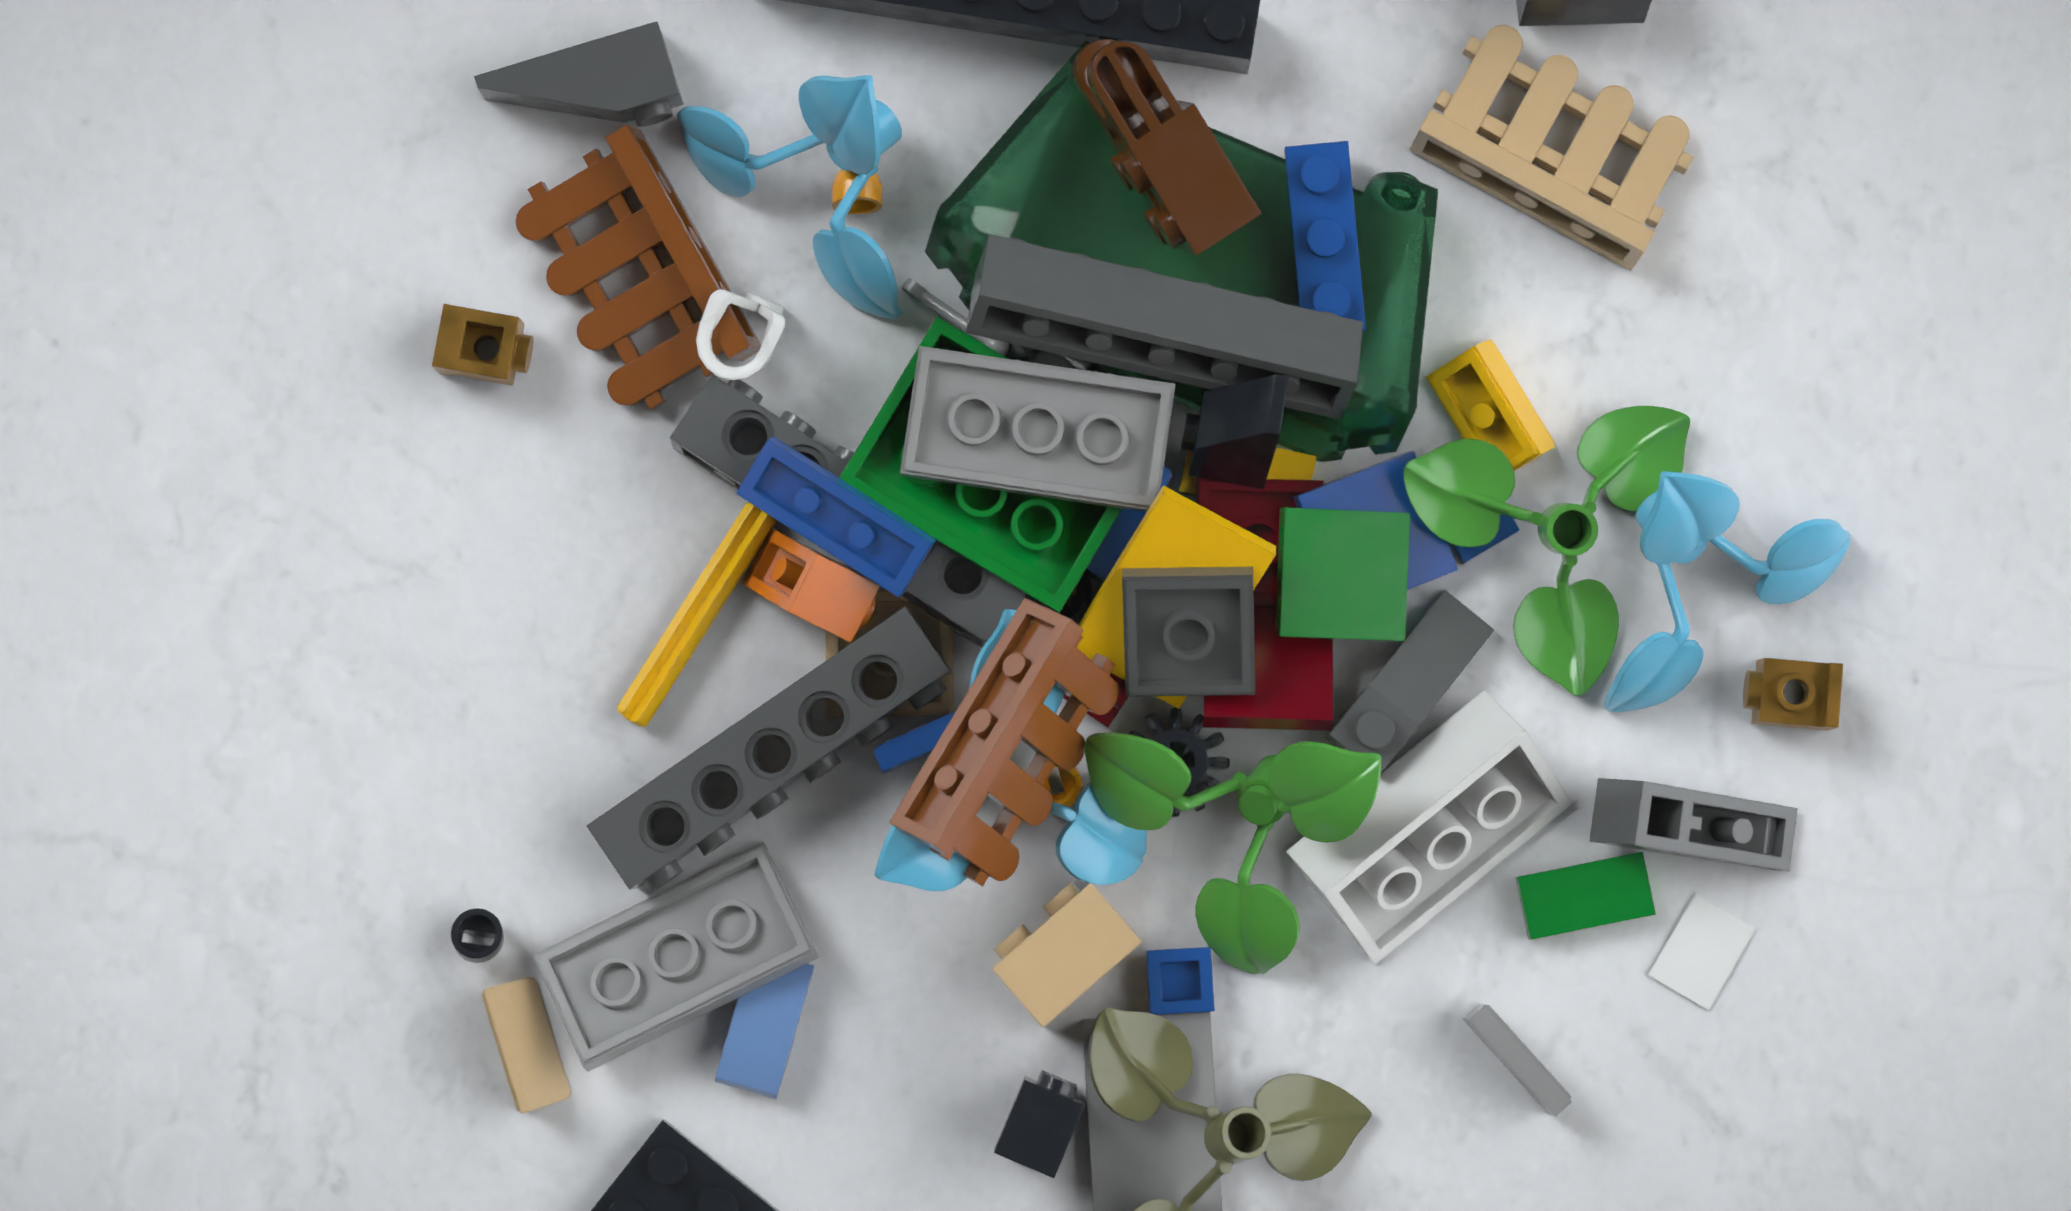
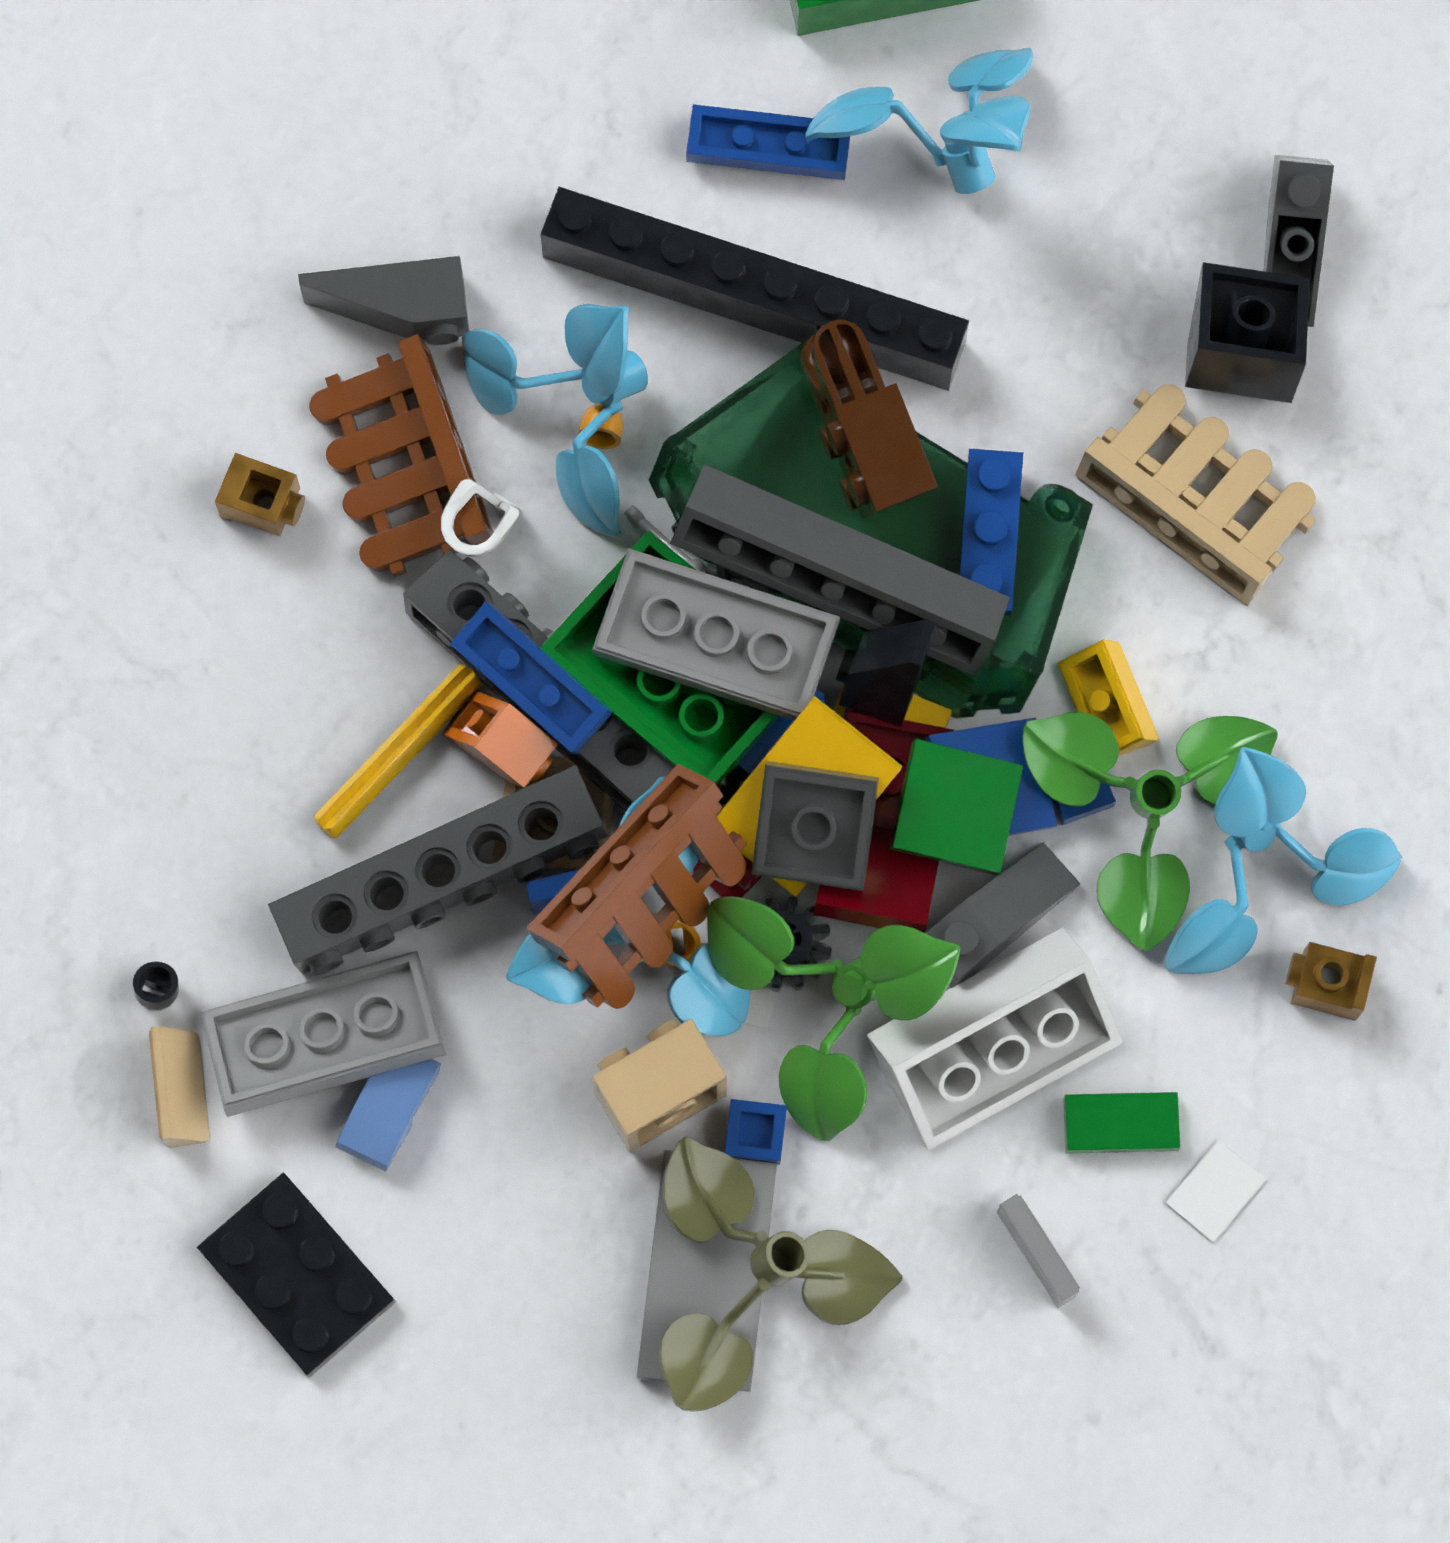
camera: 10 degrees right, 10 degrees down
black brick [994,1070,1085,1178] -> none
dark grey slope [1589,778,1798,871] -> none

